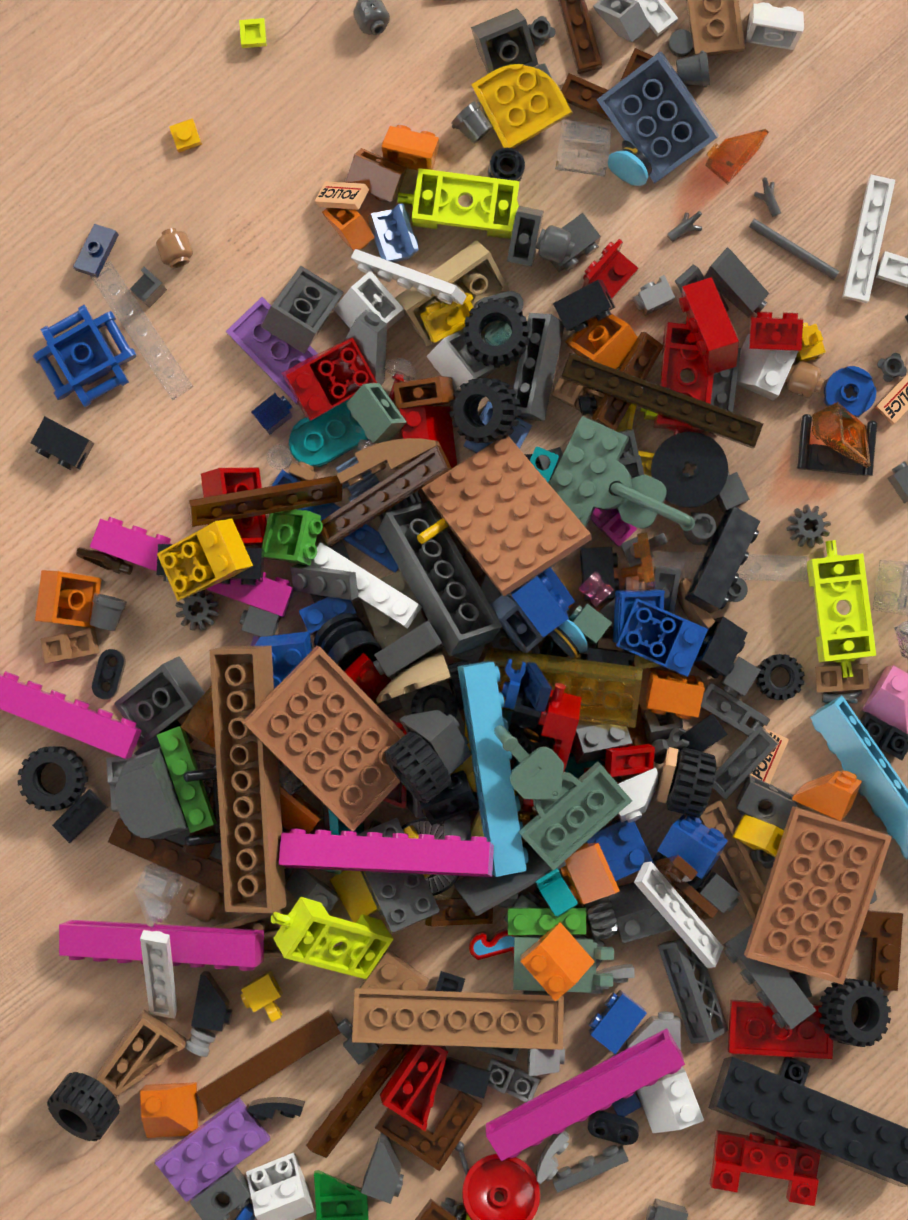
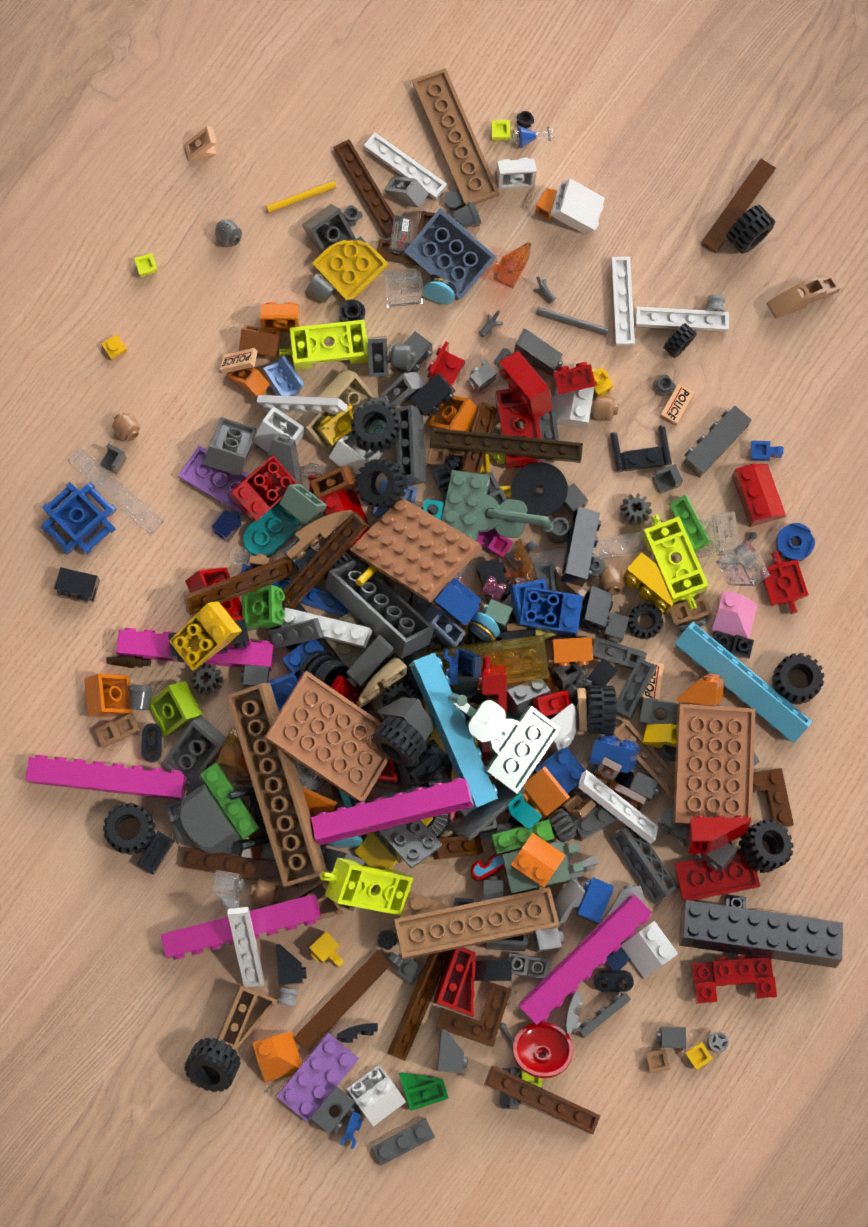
camera: 20 degrees left, 10 degrees down
plate [73,224,119,278] -> none
clear orange slope [811,402,871,468] -> none
blue plate [824,366,877,418] -> none
none -> lime slope [149,681,203,737]
none -> black plate [378,930,397,950]
none -> light grey slope [380,372,425,410]
none -> tile [389,215,412,254]
none -> black slope [431,462,452,502]
none -> dark grey brick [483,877,504,901]
none -> orange brick [535,188,557,221]
none -> white brick [550,178,605,234]
none -> light grey slope [554,879,585,923]
none -> medium nougat slope [557,793,596,818]
none -> medium nougat head [599,566,626,595]
none -> yellow slope [624,552,673,615]
none -> dark grey panel [652,464,683,494]
none -> bright green plate [669,495,711,552]
none -> red slope [687,815,751,854]

